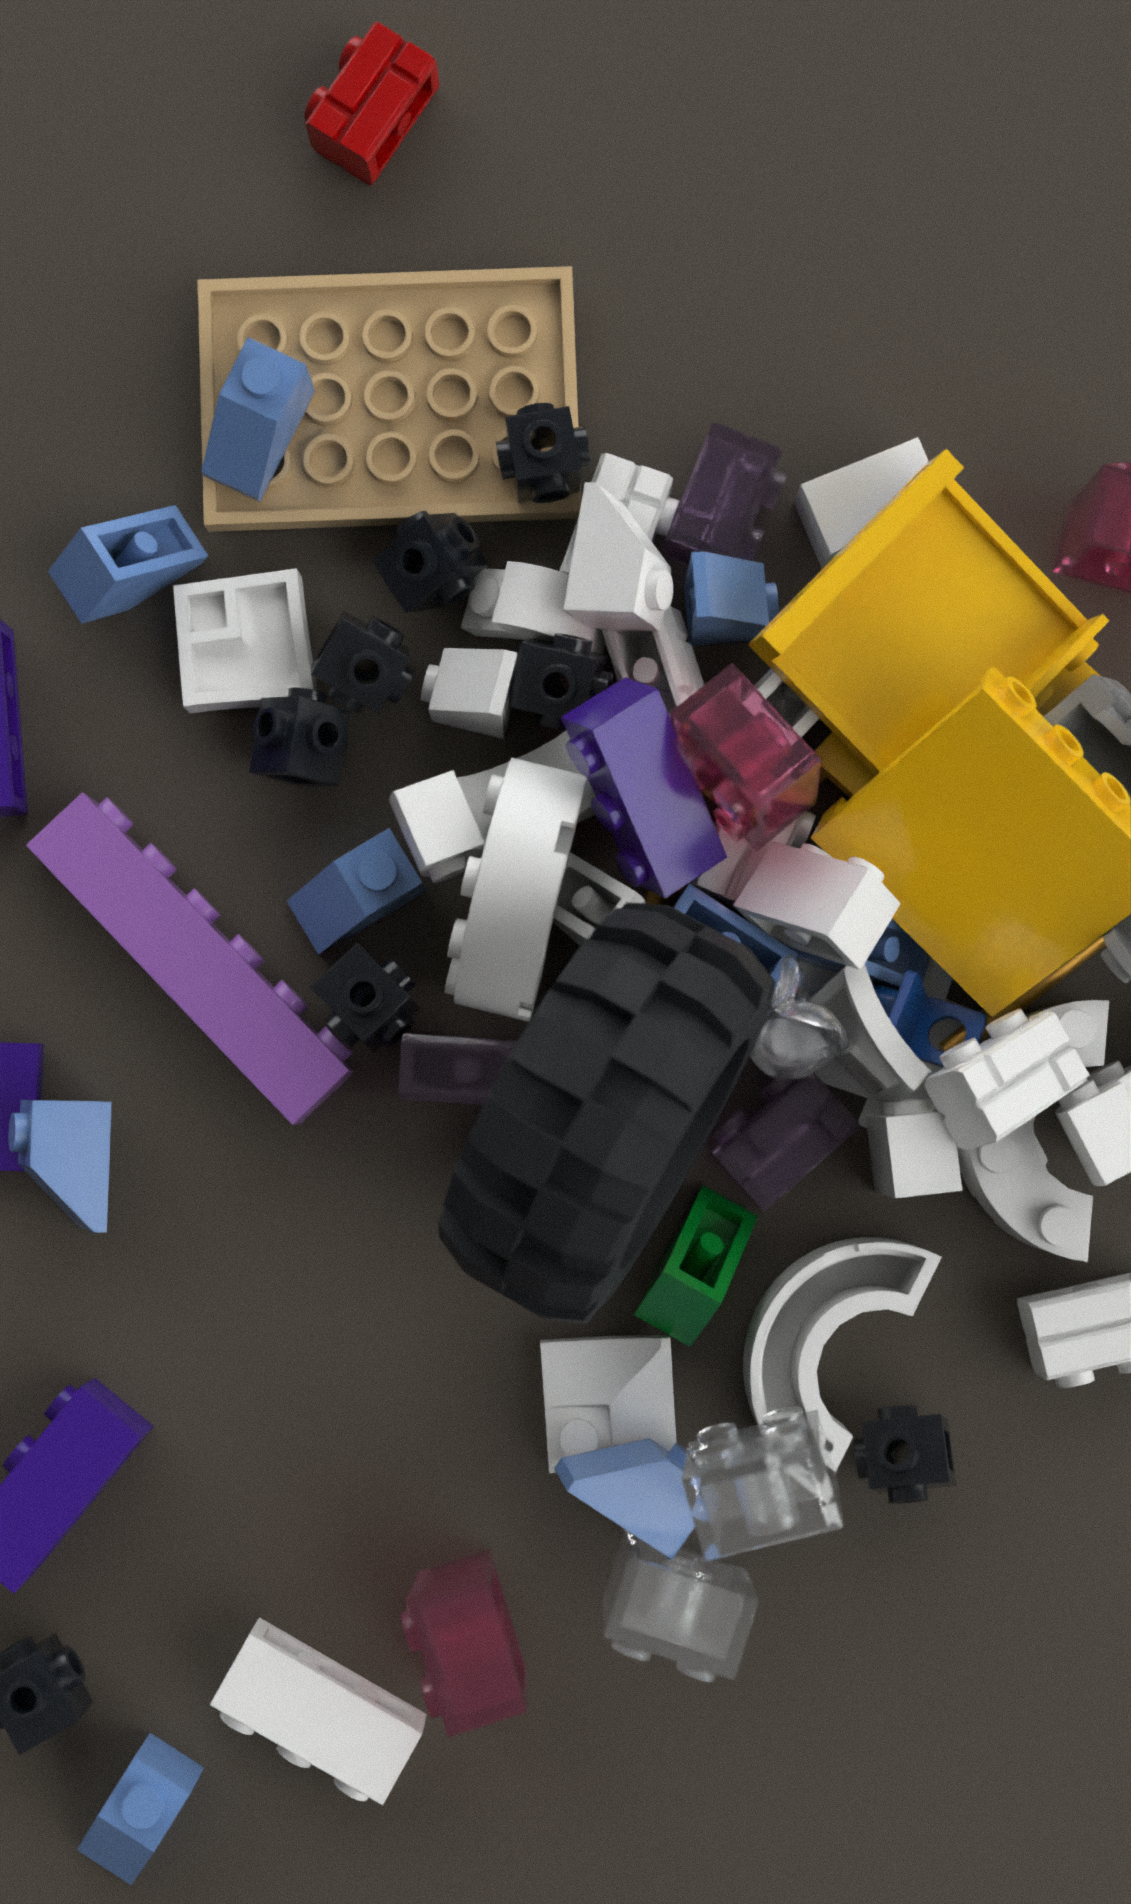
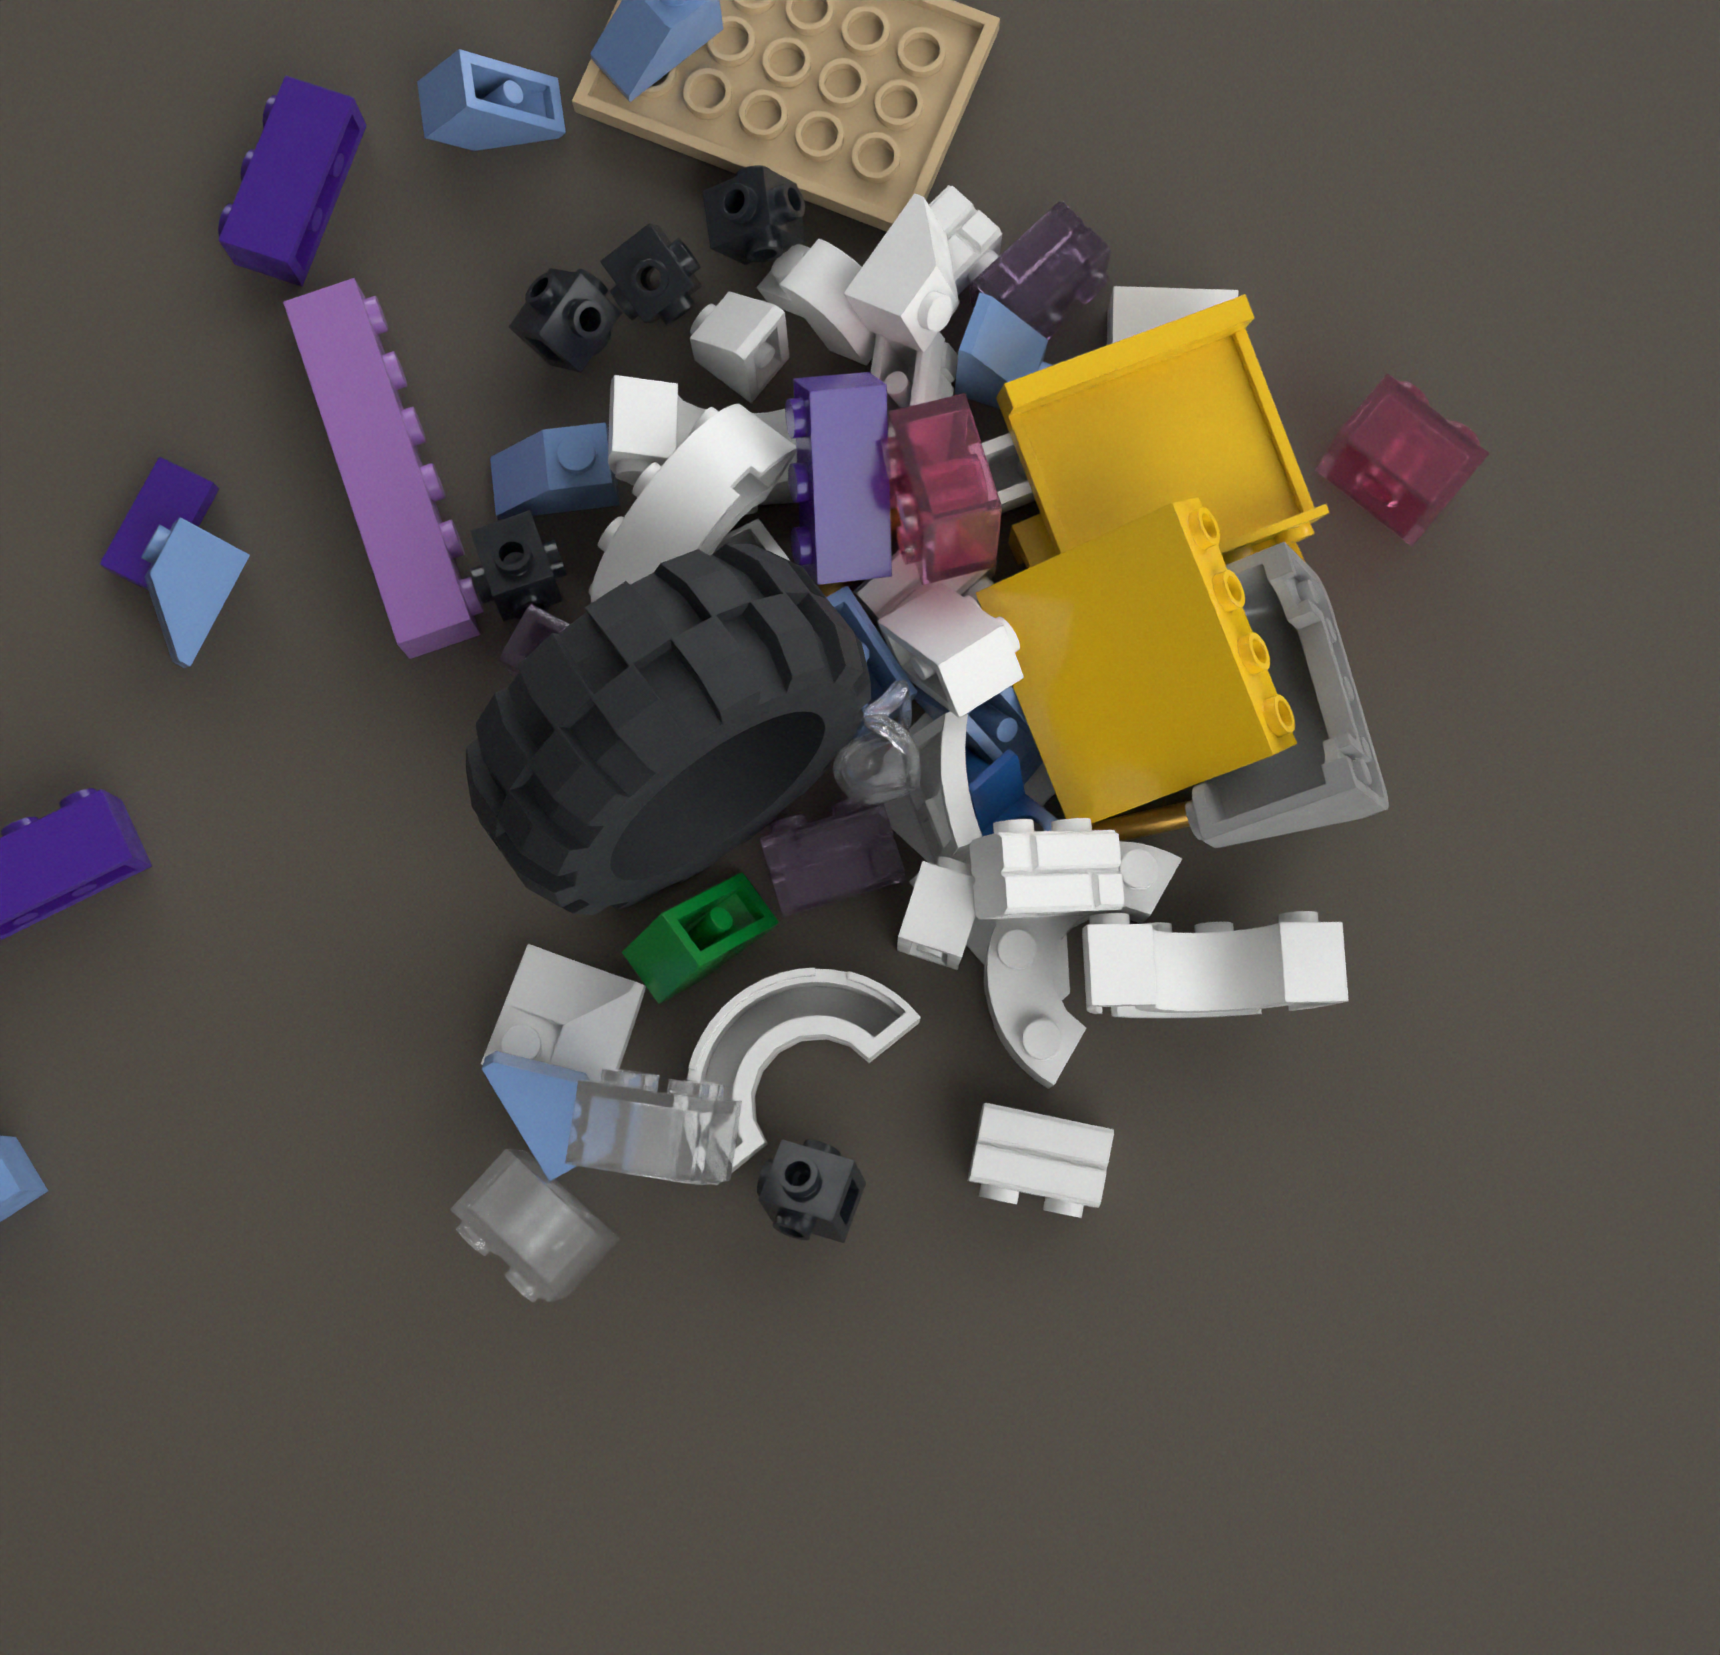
camera: 30 degrees right, 5 degrees down
white plate [173,568,318,713] -> none
white brick [210,1617,427,1805] -> none
clear pink brick [401,1549,529,1737] -> none
black brick [496,403,591,503] -> none
black brick [508,633,613,731] -> none

